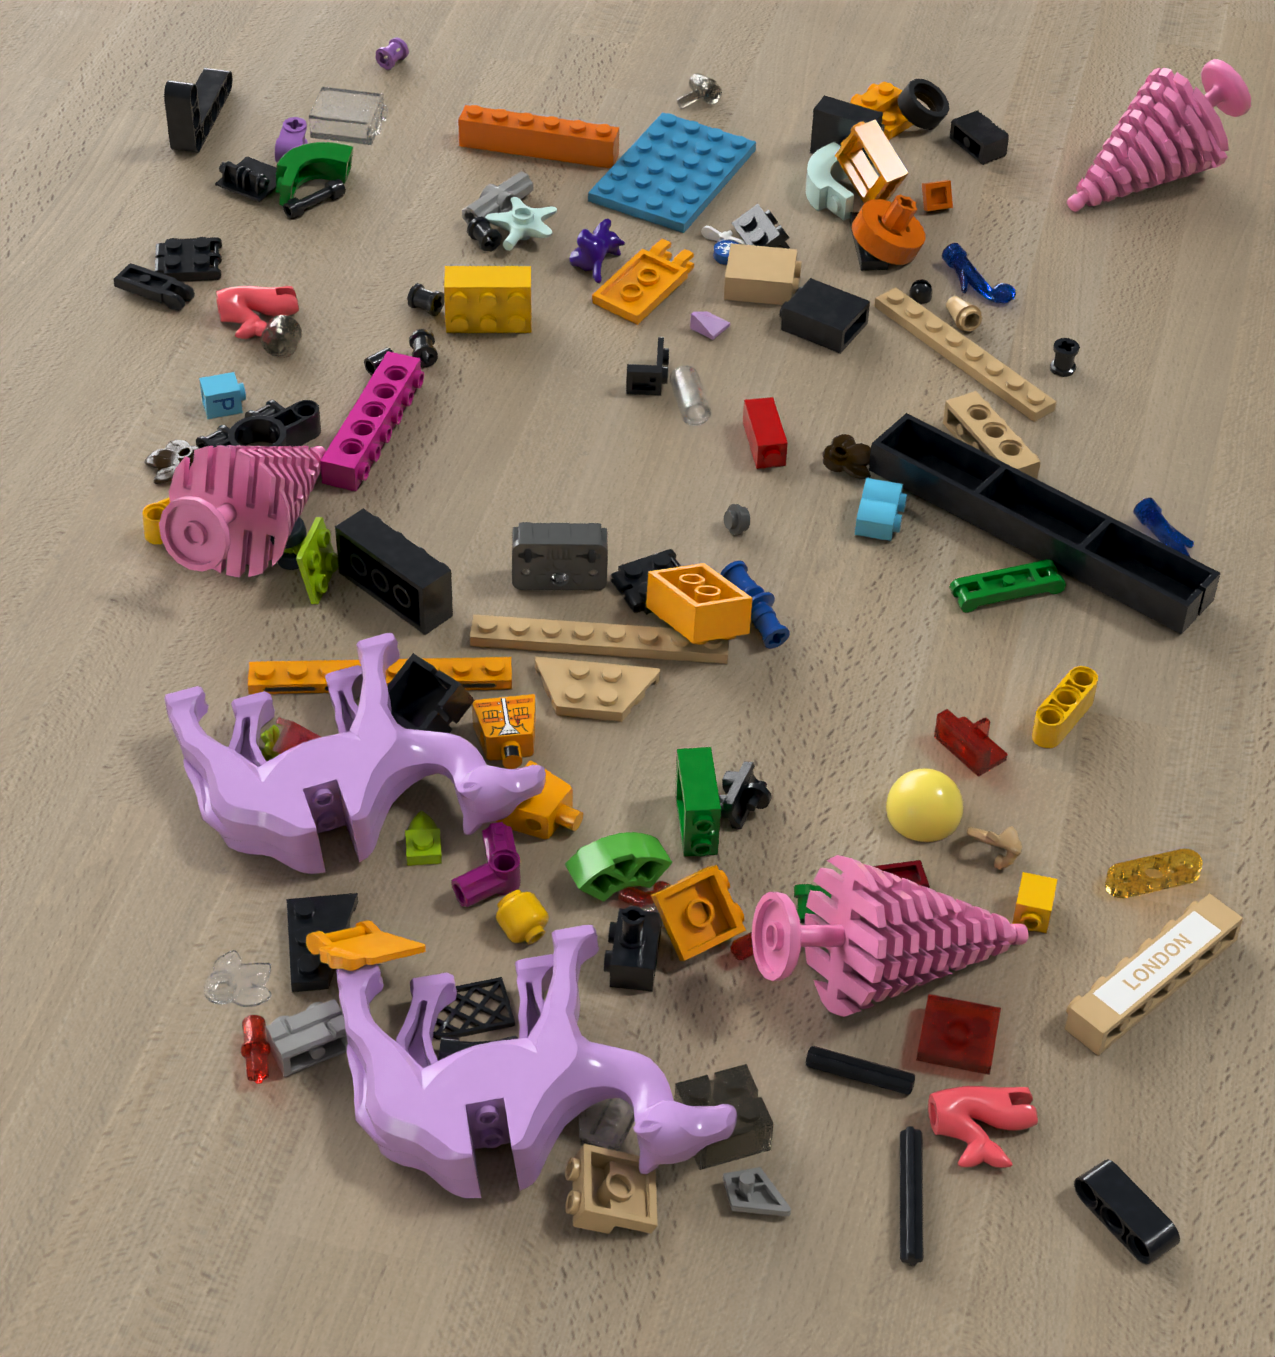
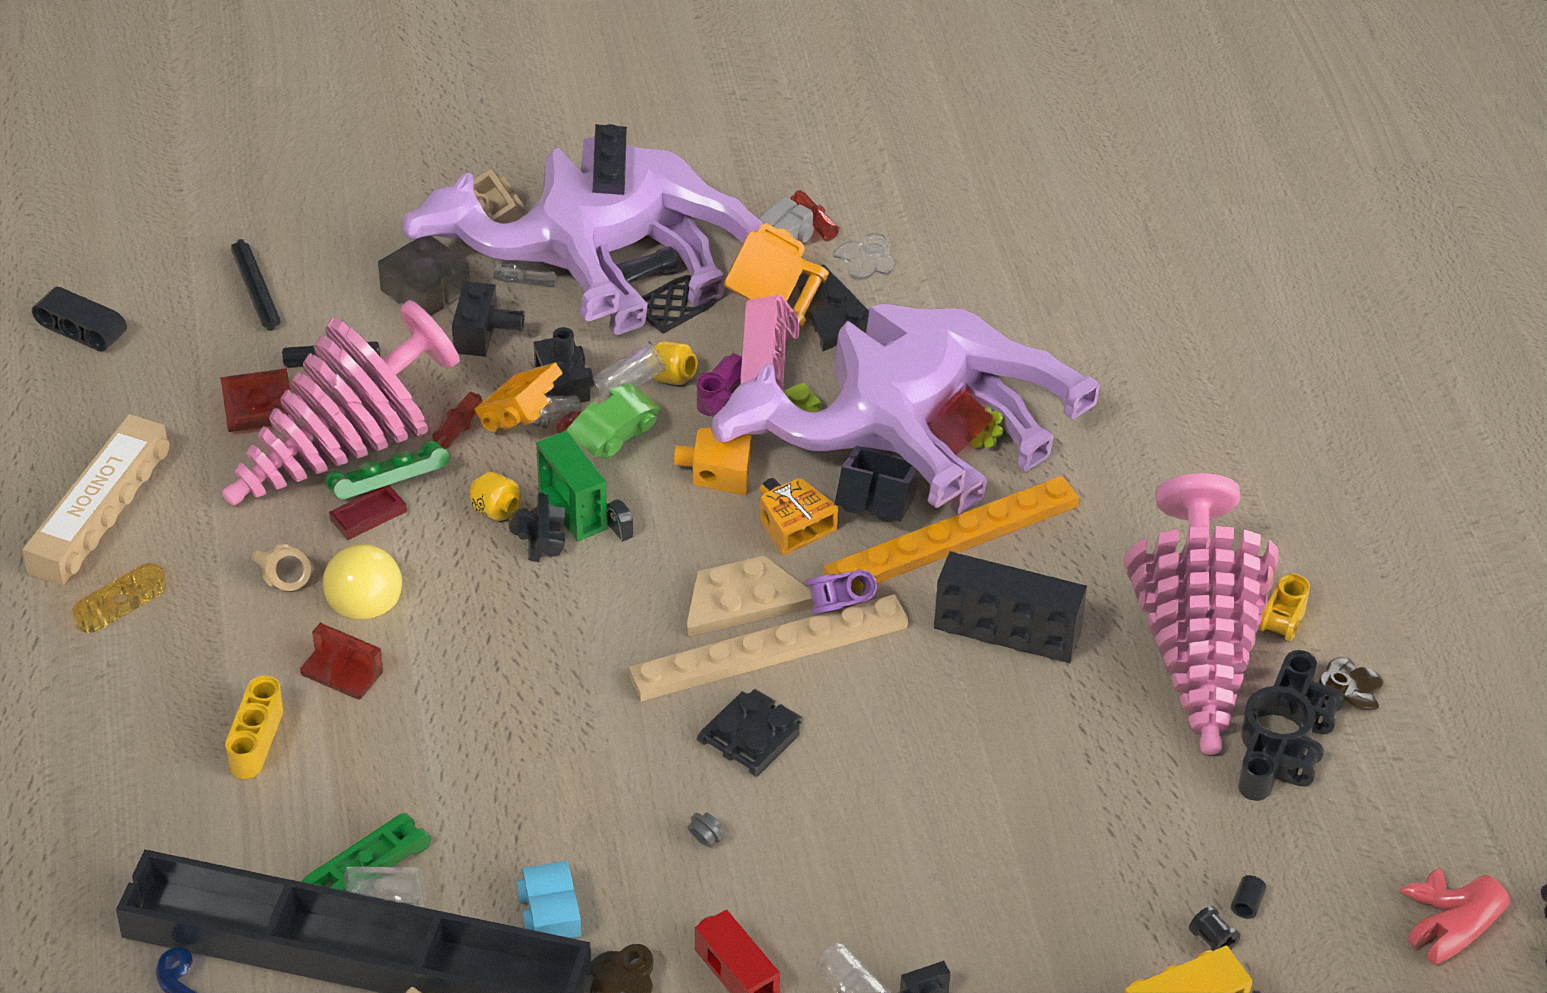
camera: 155 degrees right, 0 degrees up
medium azure brick [199,372,246,419] -> none
clear smoke head [261,315,302,358] -> none
lime plate [270,517,338,604] -> none
dark pink brick [320,351,424,492] -> none
dark grey axle [512,522,608,590] -> none
light orange brick [646,563,752,645] -> none
blue piece [721,561,790,649] -> none
light grey piece [723,1167,791,1216] -> none
coral piece [928,1086,1038,1168] -> none
yellow brick [1012,872,1058,933] -> none
none -> clear wing [344,867,429,908]
none -> black brick [452,281,525,357]
none -> yellow head [469,472,521,521]
none -> black plate [592,124,627,195]
none -> clear pin [593,341,667,400]
none -> black tile [607,499,633,542]
none -> bright pink beam [740,294,800,391]
none -> medium lavender piece [805,570,877,615]

